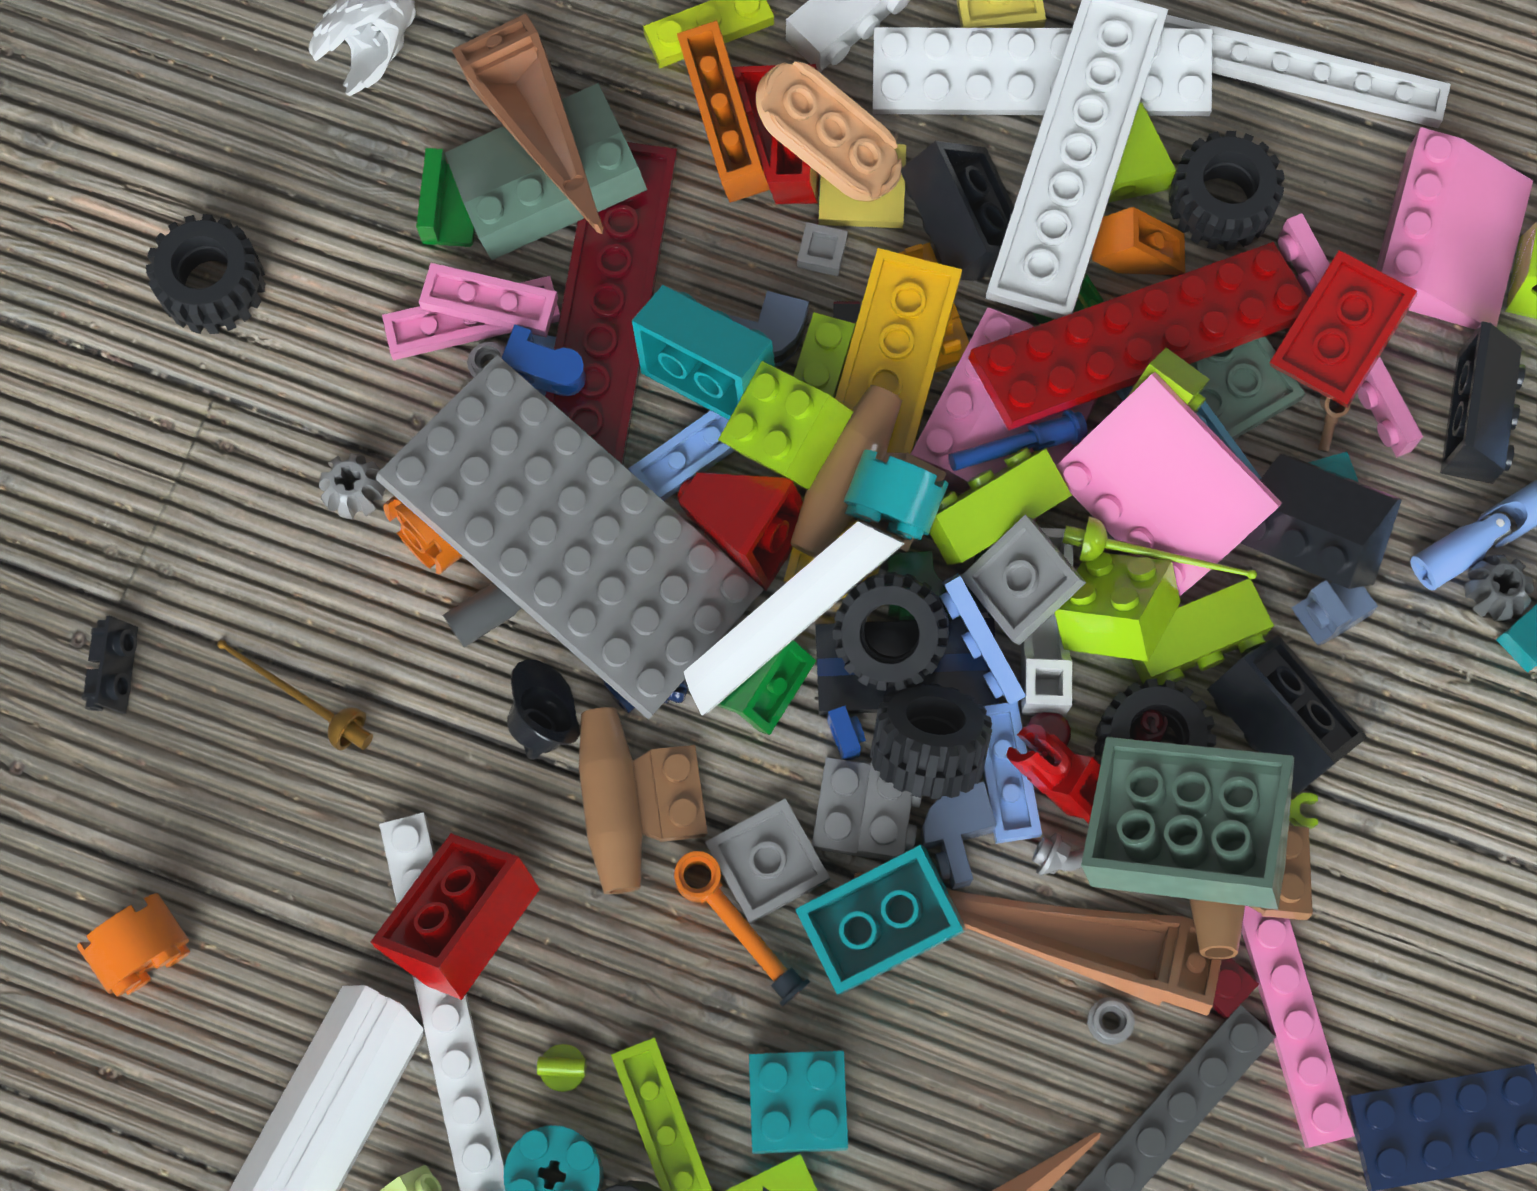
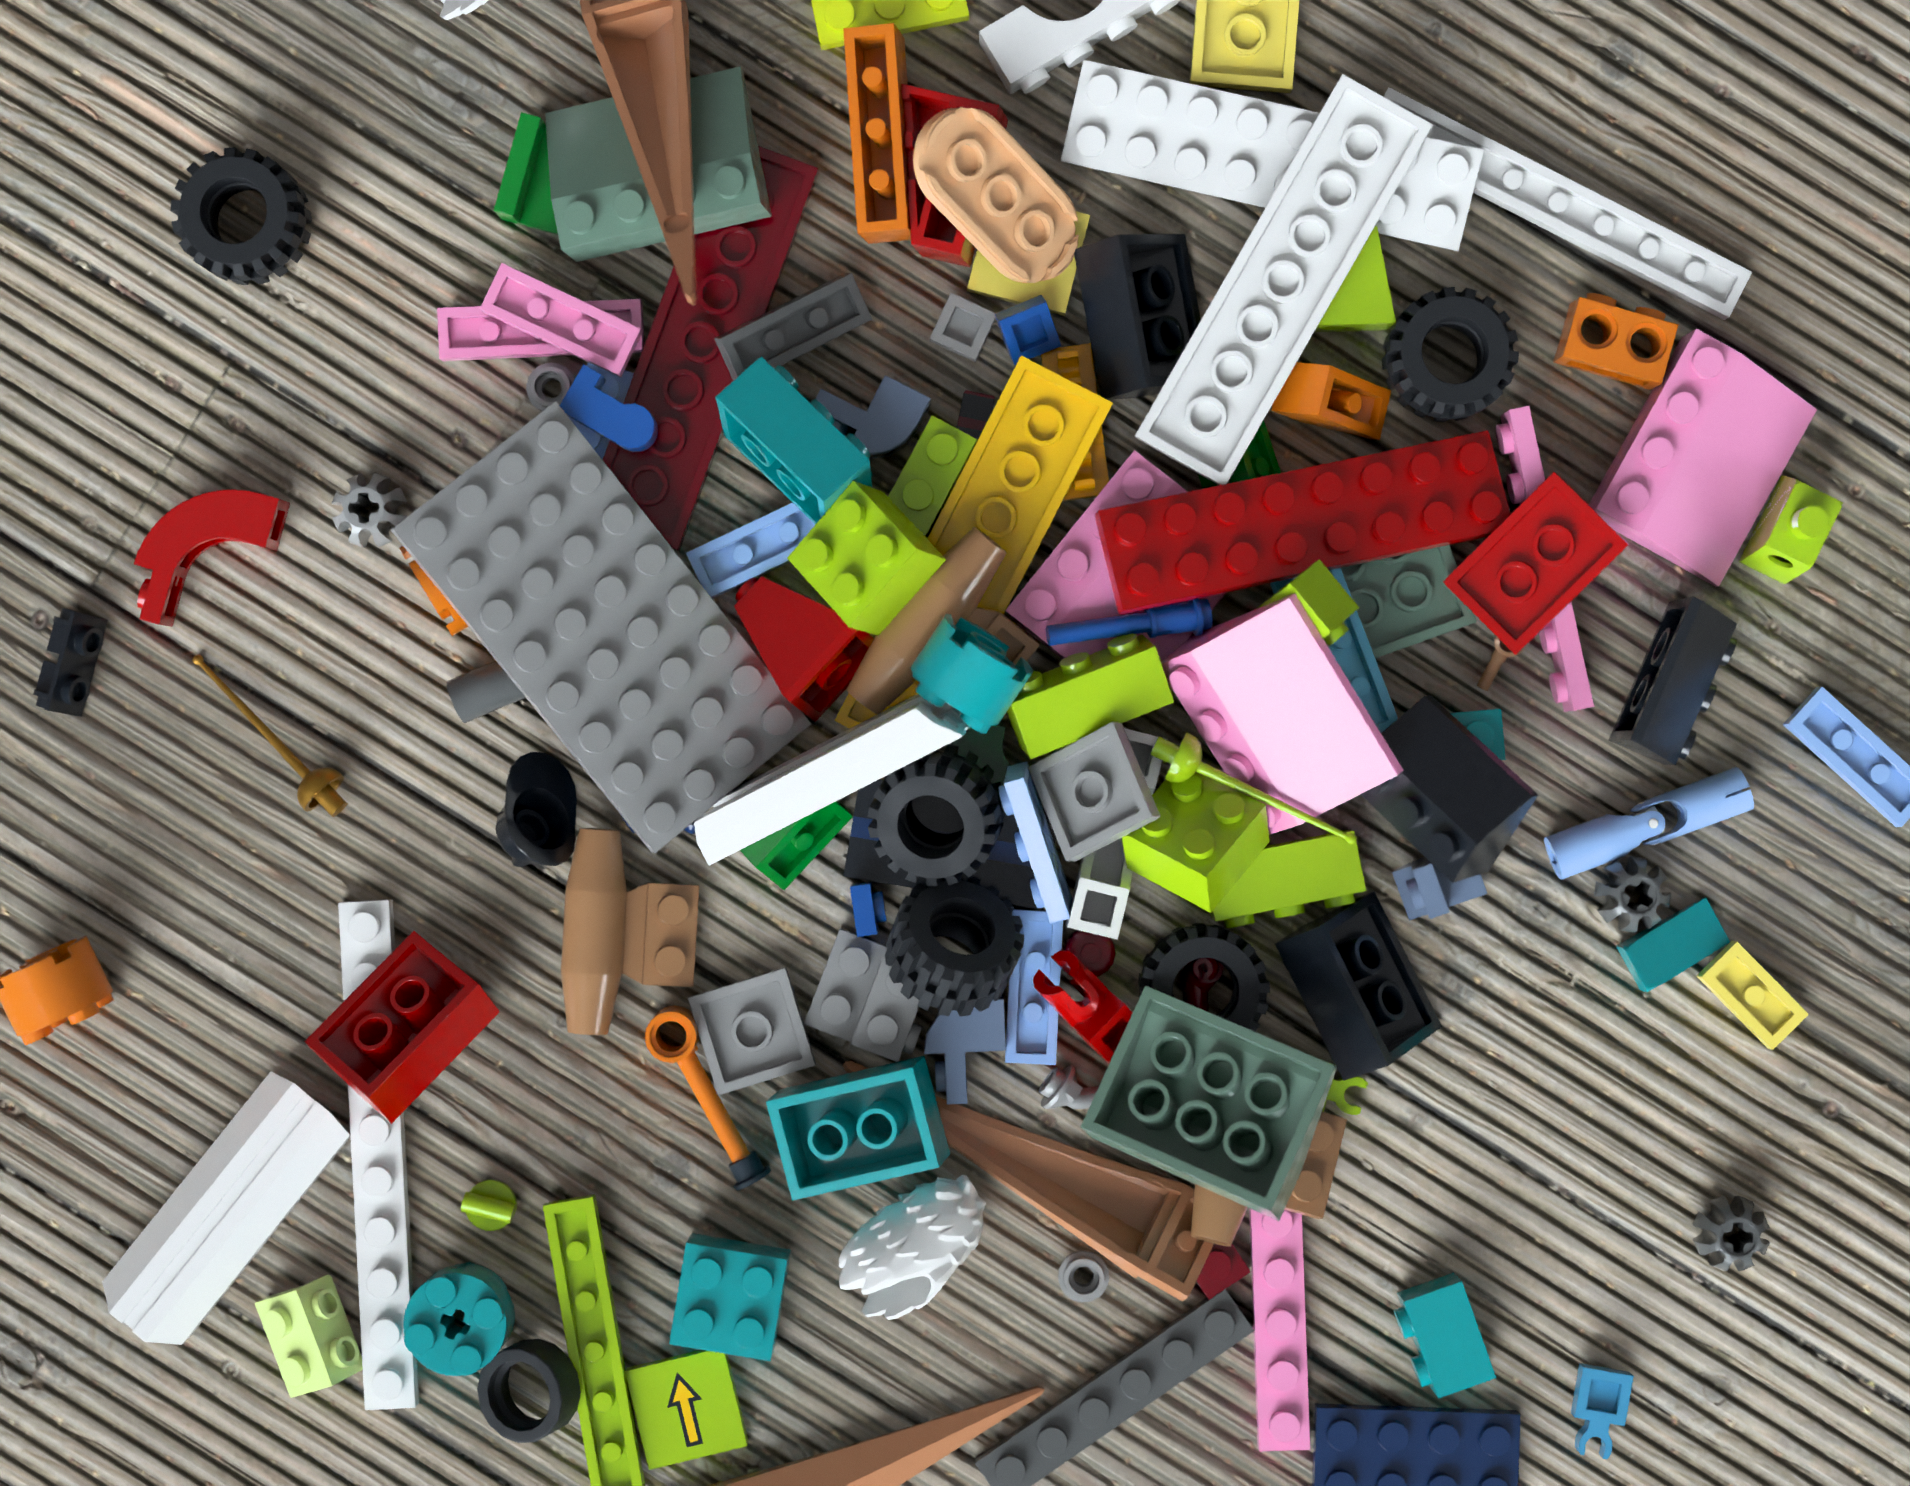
camera: 10 degrees right, 15 degrees up
none -> red arch [133,489,290,627]
none -> dark grey plate [714,273,872,381]
none -> white head [839,1175,986,1320]
none -> blue plate [994,295,1061,365]
none -> teal brick [1394,1272,1496,1399]
none -> orange brick [1553,293,1679,390]

